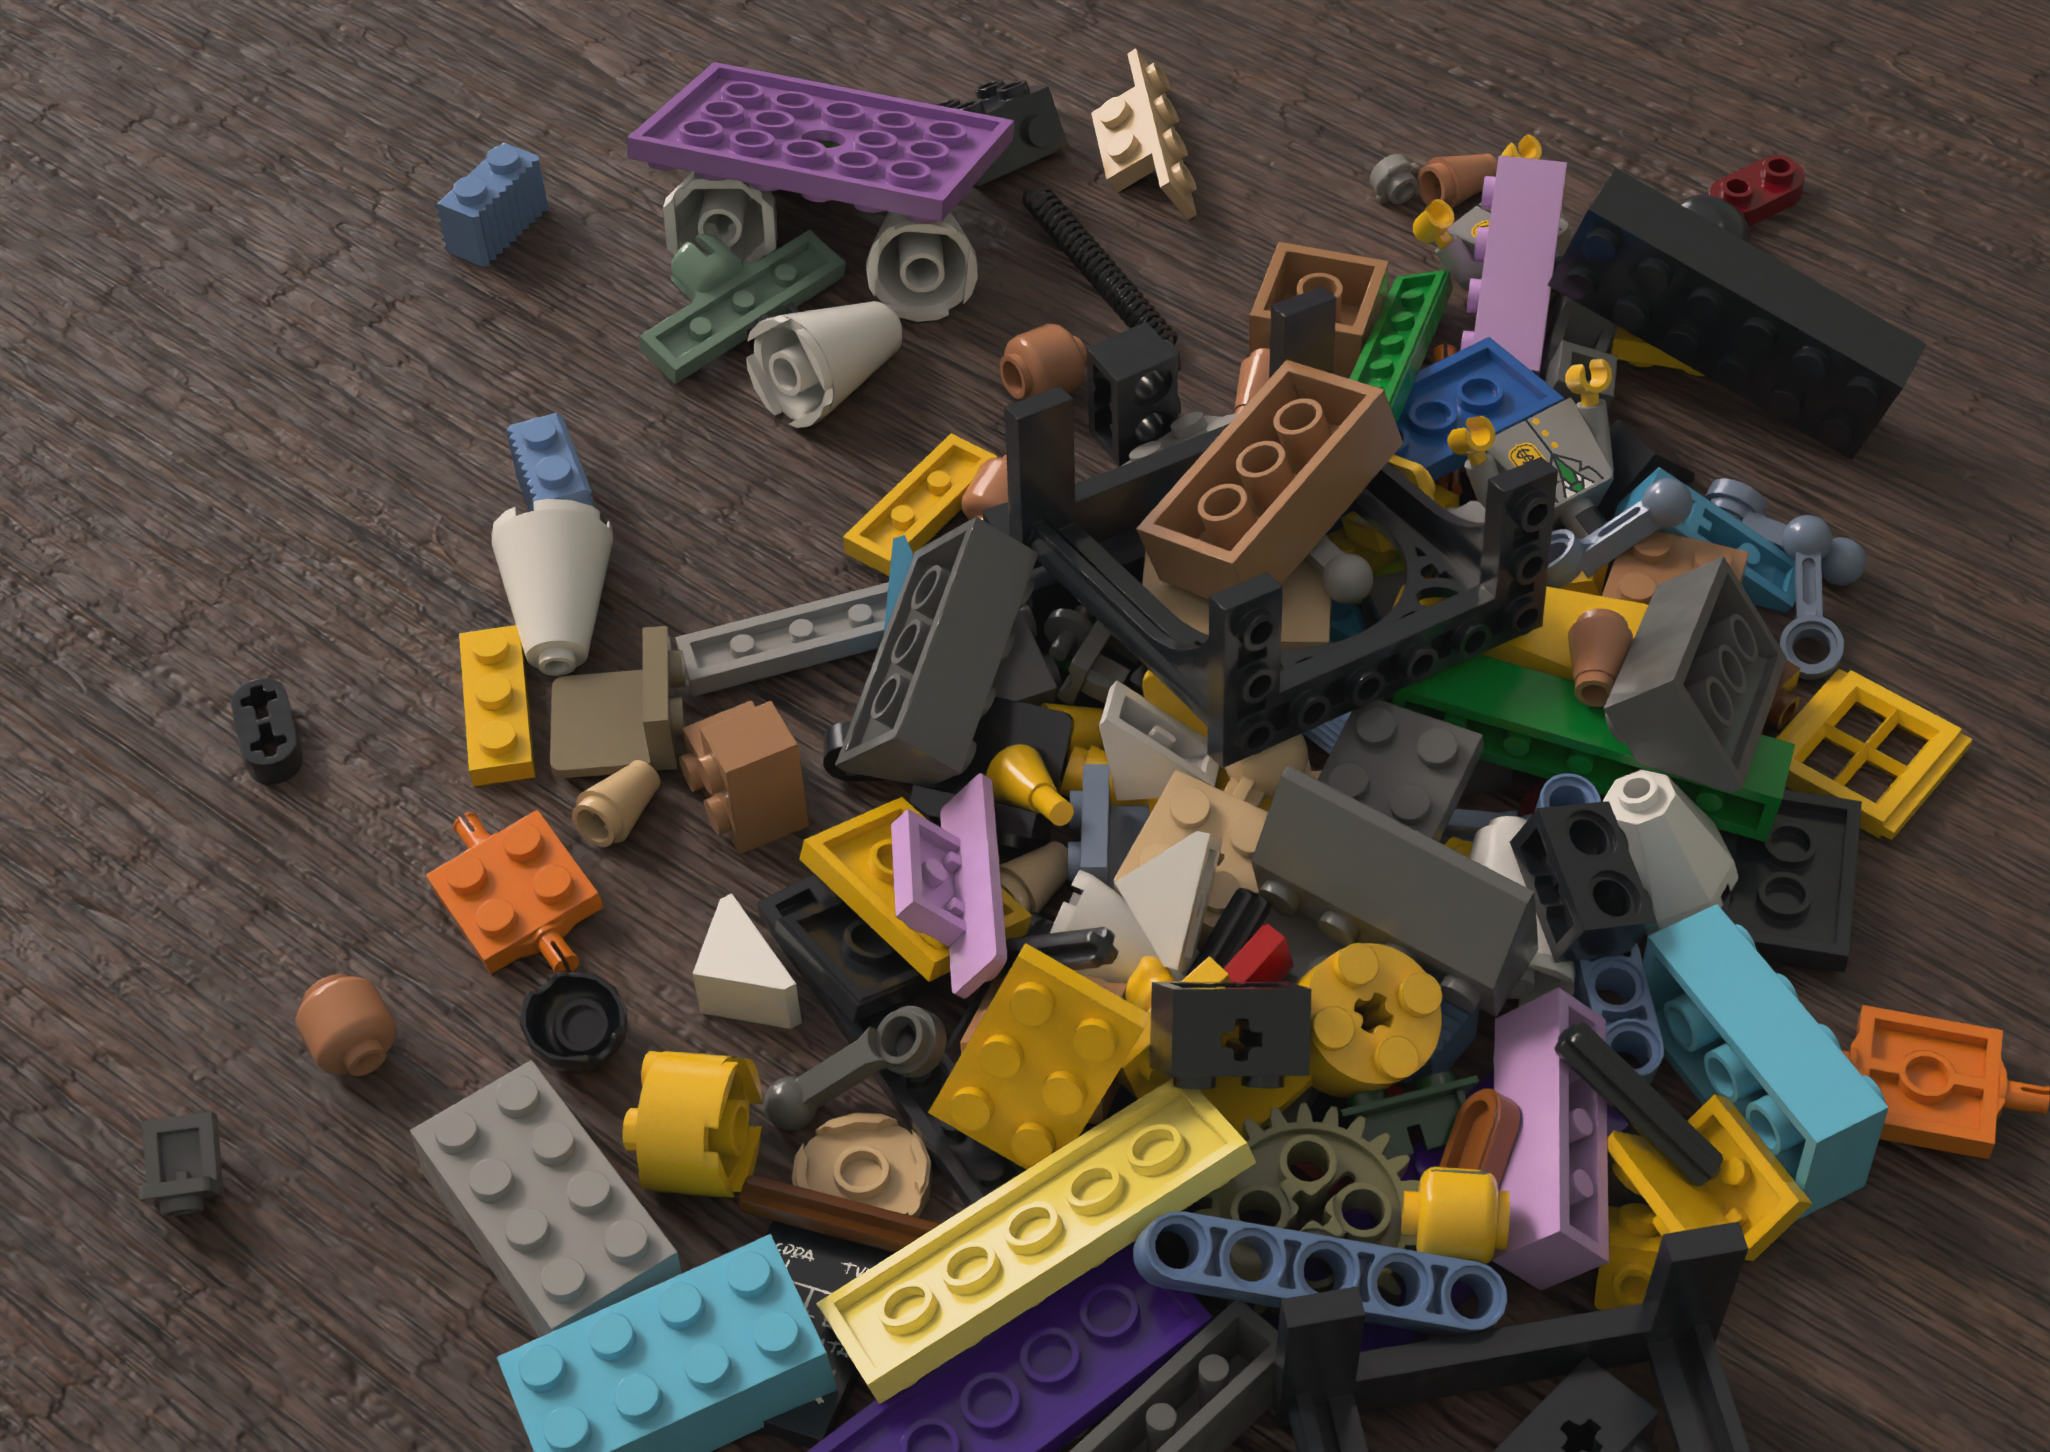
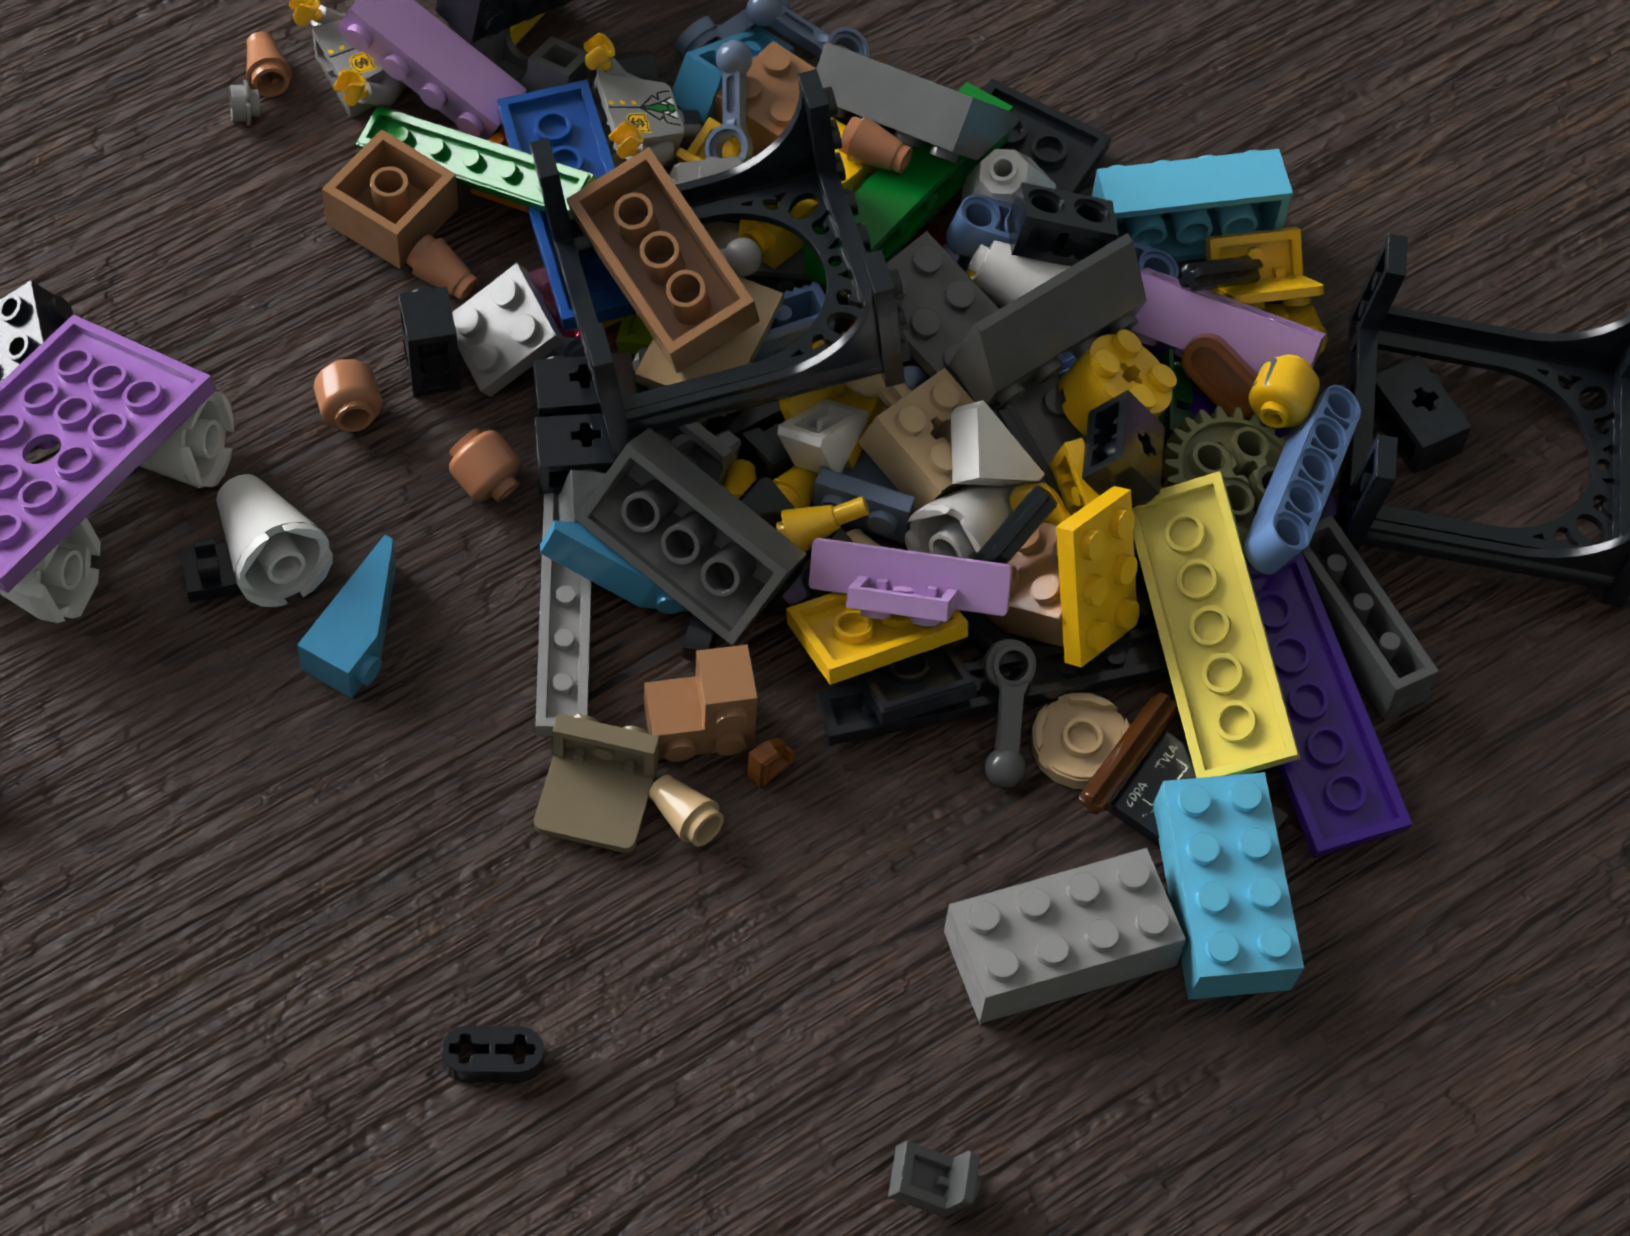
camera: 80 degrees left, 10 degrees up
nougat head [295,974,397,1076] -> none
orange plate [426,809,604,975] -> none
yellow plate [459,625,536,787] -> none
white cone [492,499,613,676] -> none
medium blue brick [506,413,595,512] -> none
black hair [519,971,628,1074] -> none
yellow brick [622,1051,762,1197] -> none
sand green plate [639,229,846,384] -> none
white slope [692,894,802,1029] -> none
yellow plate [843,433,998,576] -> none
black piece [1022,186,1180,354] -> none
tan bracket [1091,49,1197,220] -> none
red tile [1223,924,1294,982] -> none
yellow piece [1776,668,1973,841] -> none
orange plate [1841,1005,2050,1159] -> none
none -> dark azure slope [297,535,396,698]
none -> dark orange tile [747,738,797,788]

